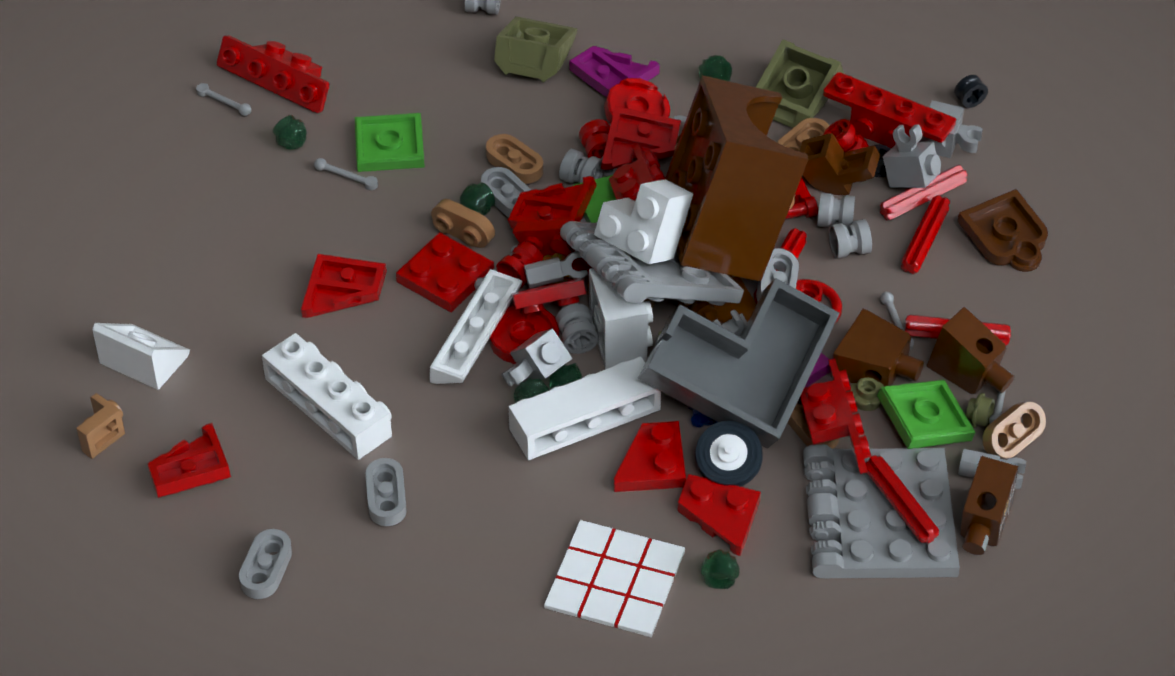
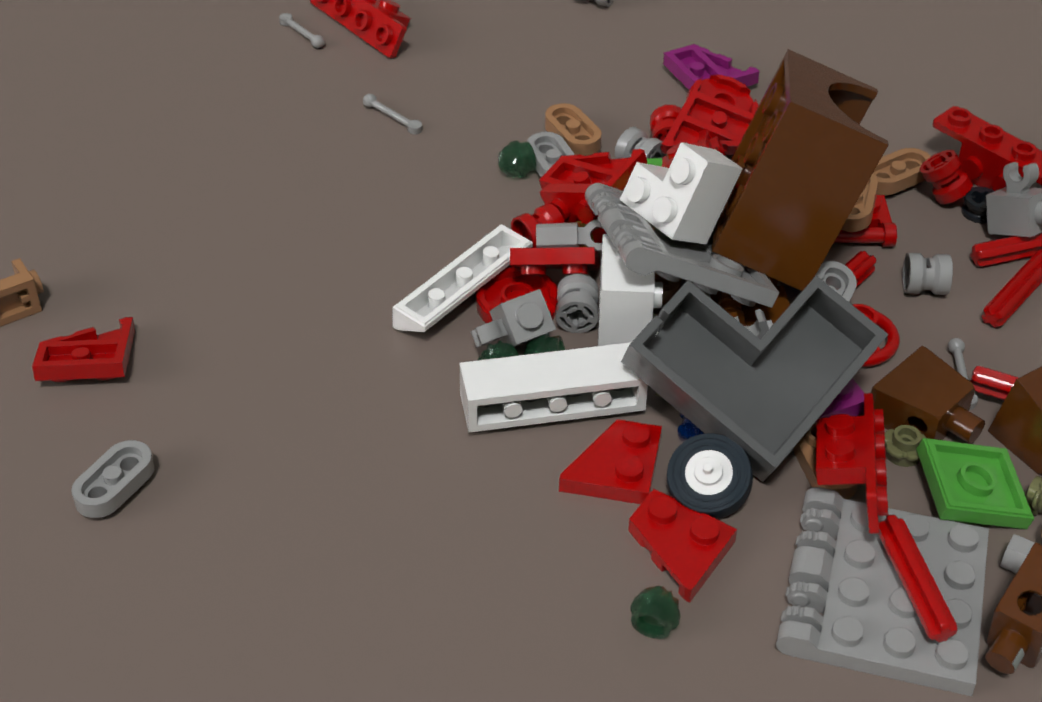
camera: 15 degrees right, 5 degrees down
white slope [92,323,190,390] -> none
white brick [262,333,392,460] -> none
clear green plate [272,115,307,150] -> none
red wing [301,254,387,318] -> none
bright green tile [355,113,425,172] -> none
light grey plate [365,458,407,526] -> none
red plate [396,232,494,313] -> none
medium nougat plate [431,199,495,248] -> none
olive slope [494,16,578,82] -> none
white piece [544,520,685,637] -> none
olive slope [756,39,844,128] -> none
reddish brown brick [799,133,880,195] -> none
light grey wheel [817,193,855,227] -> none

